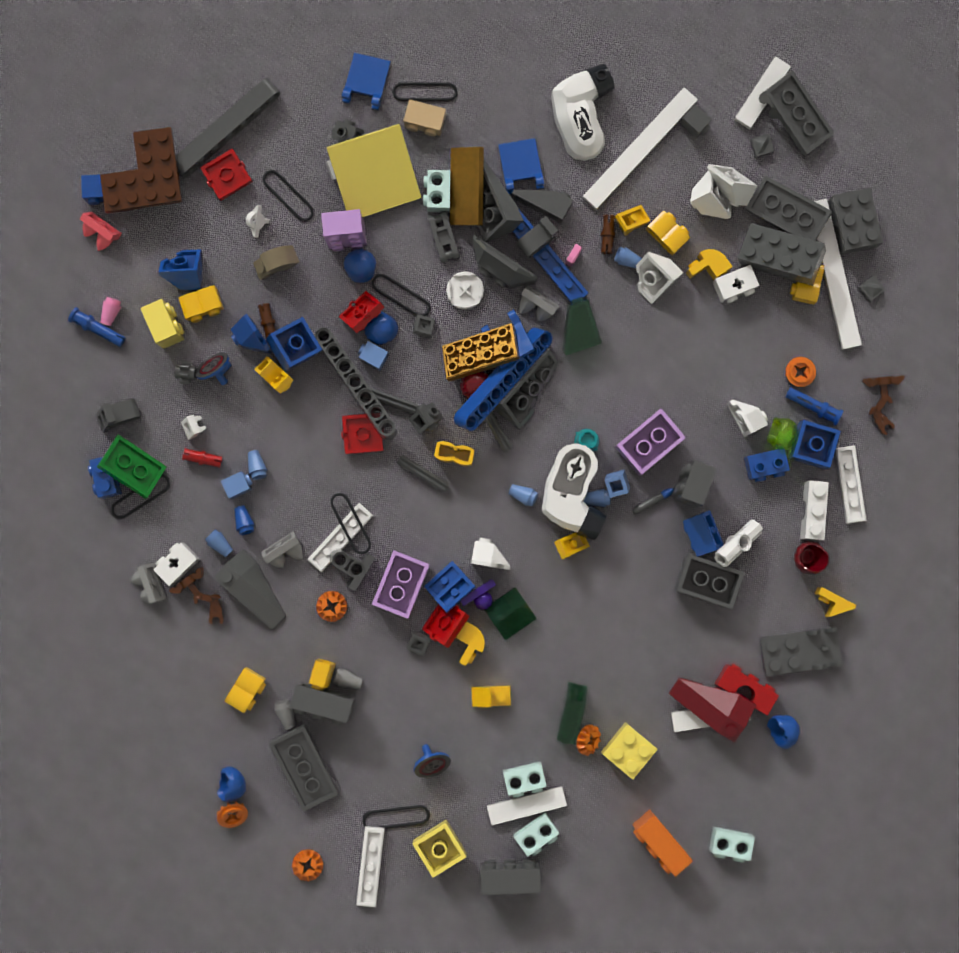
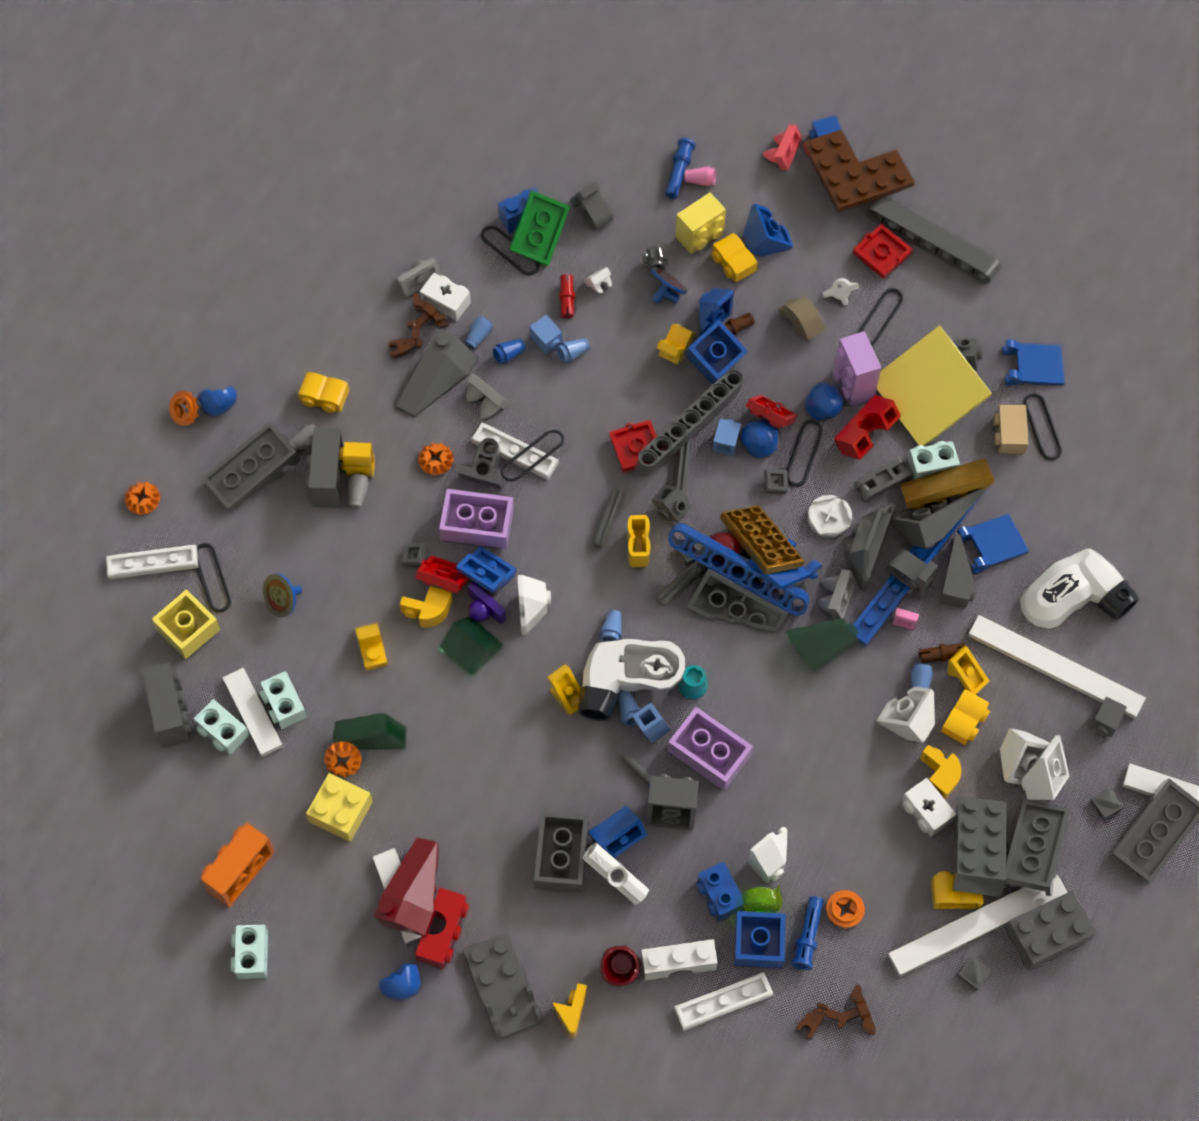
camera: 75 degrees right, 20 degrees down
none -> red arch [834,395,901,460]

